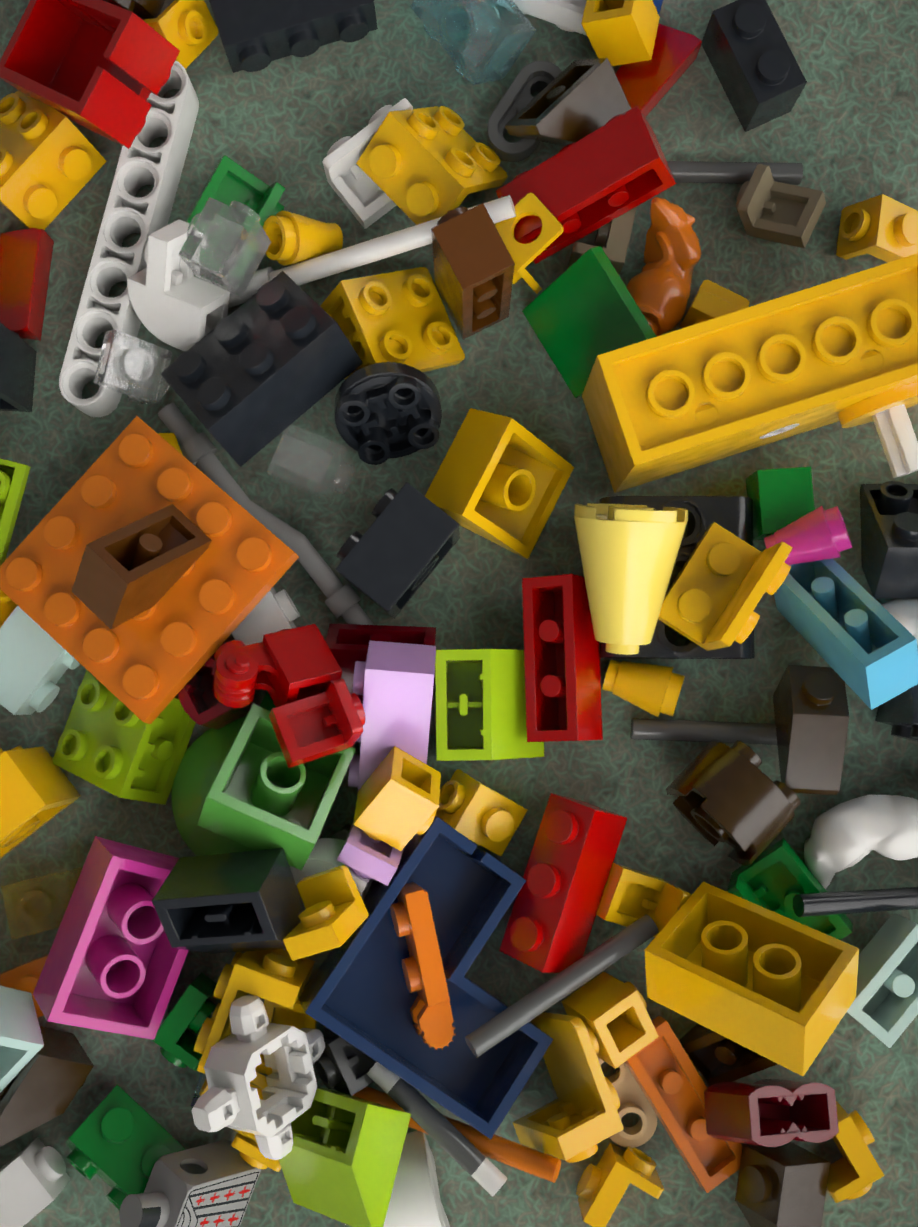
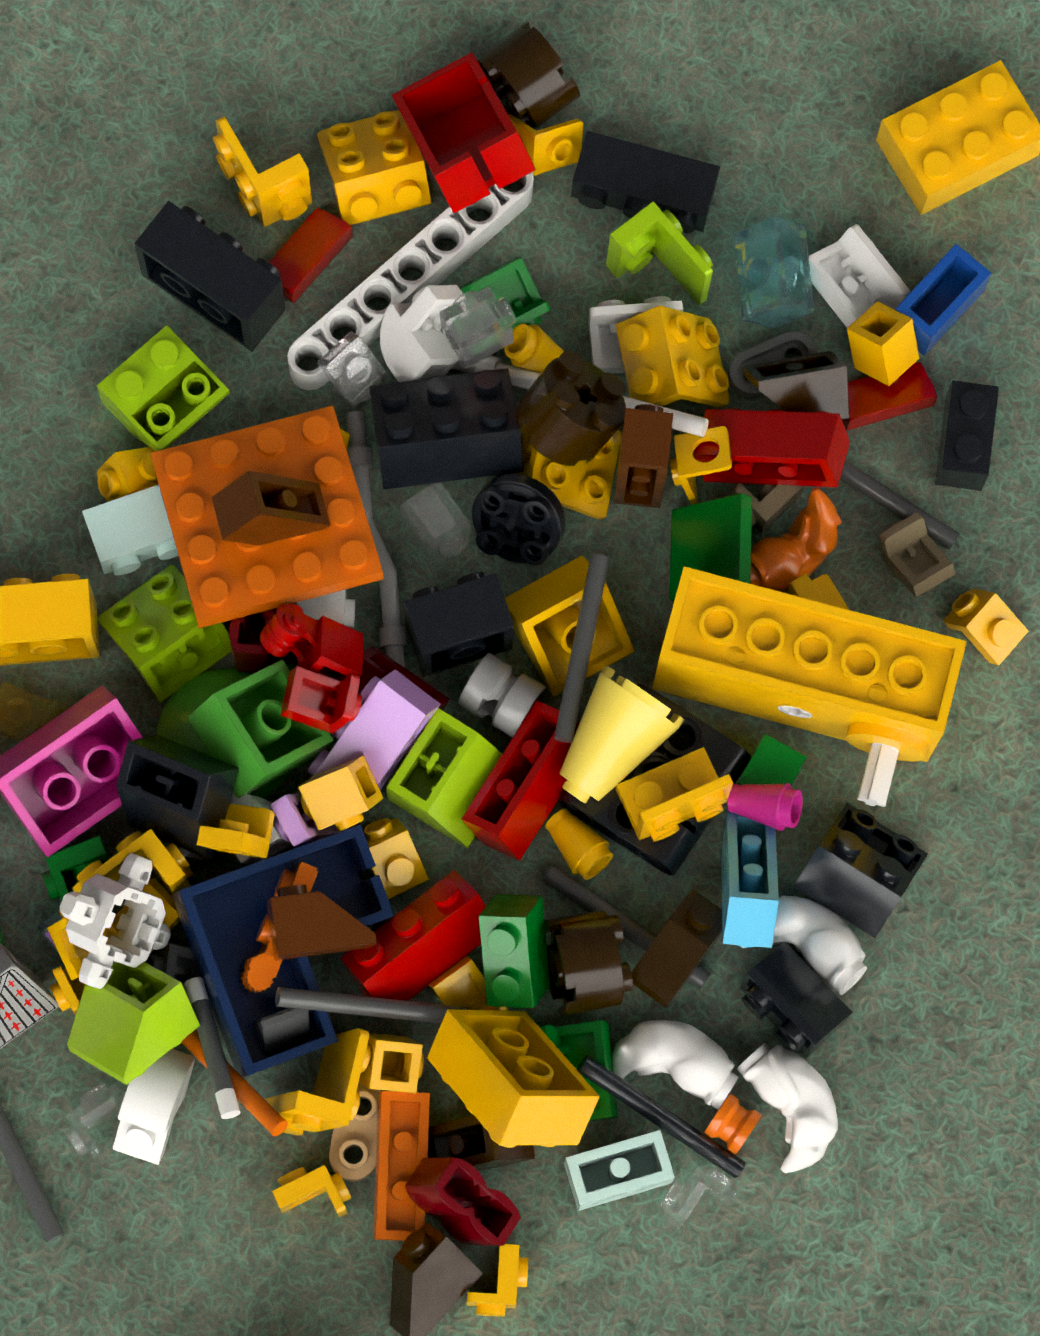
camera: 25 degrees right, 10 degrees down
none -> dark grey slope [253,1008,310,1056]
none -> reddish brown slope [267,885,377,961]
none -> light grey wheel [458,653,547,738]
none -> green brick [479,894,550,1008]
none -> dark brown brick [516,351,626,466]
none -> dark grey bar [554,554,610,743]
none -> lime bracket [606,201,713,306]

